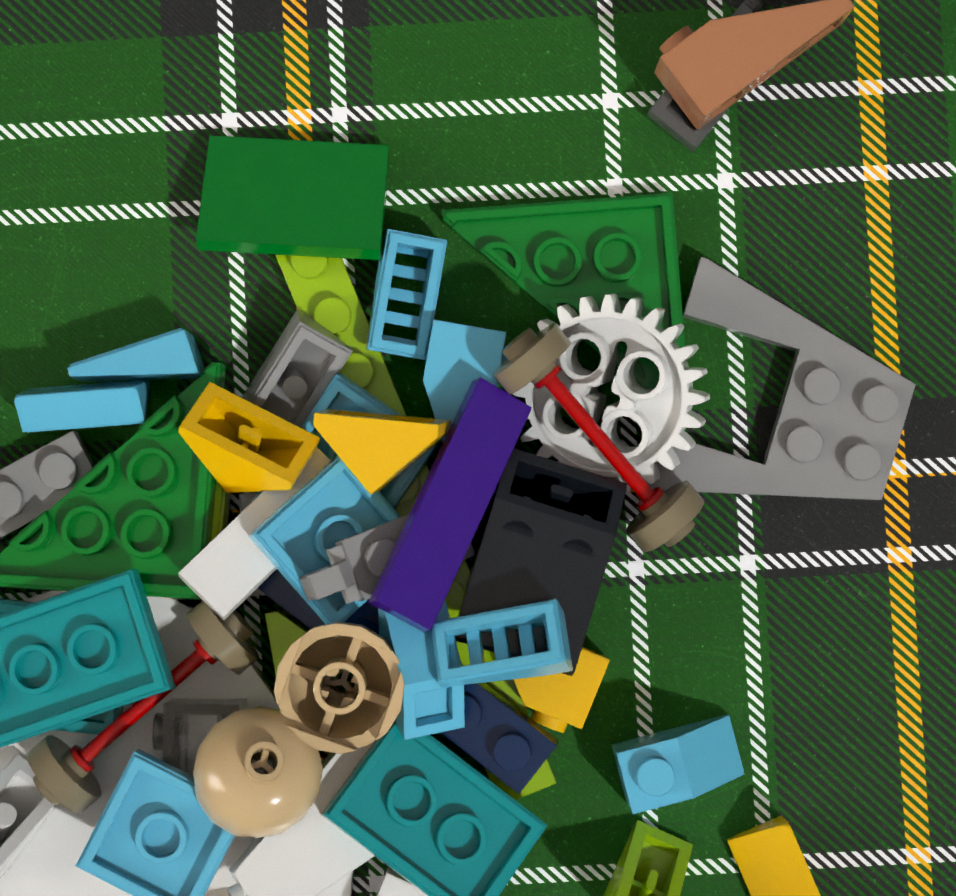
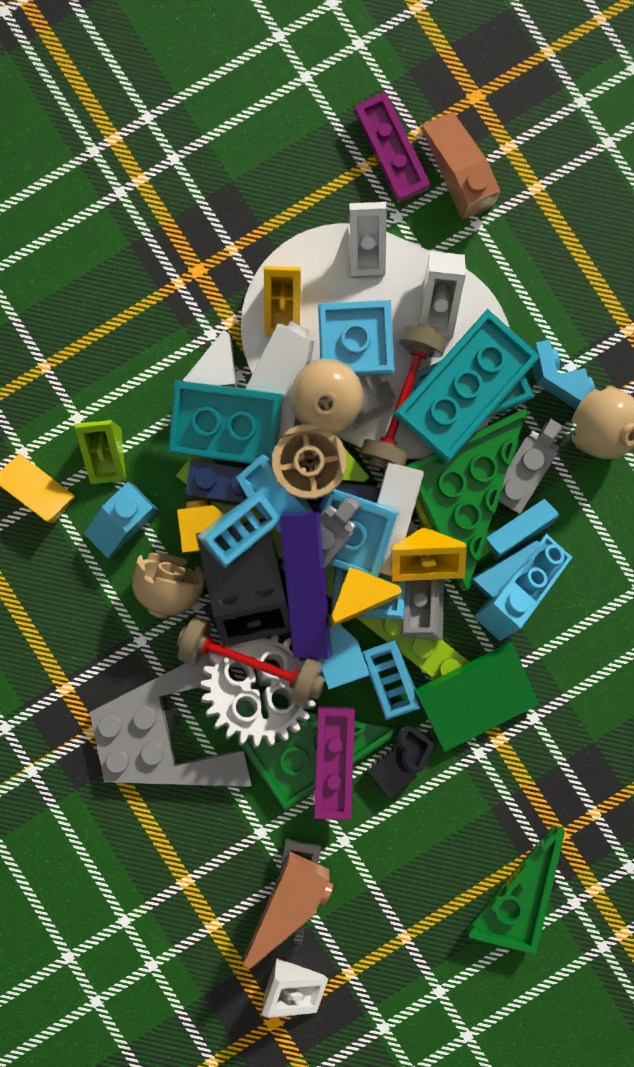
camera: 145 degrees right, 0 degrees up
none -> tan cylinder [132,553,206,618]
none -> magenta plate [315,707,355,820]
none -> black tile [367,747,417,799]
none -> black tile [392,726,436,773]
none -> medium azure slope [474,534,572,641]

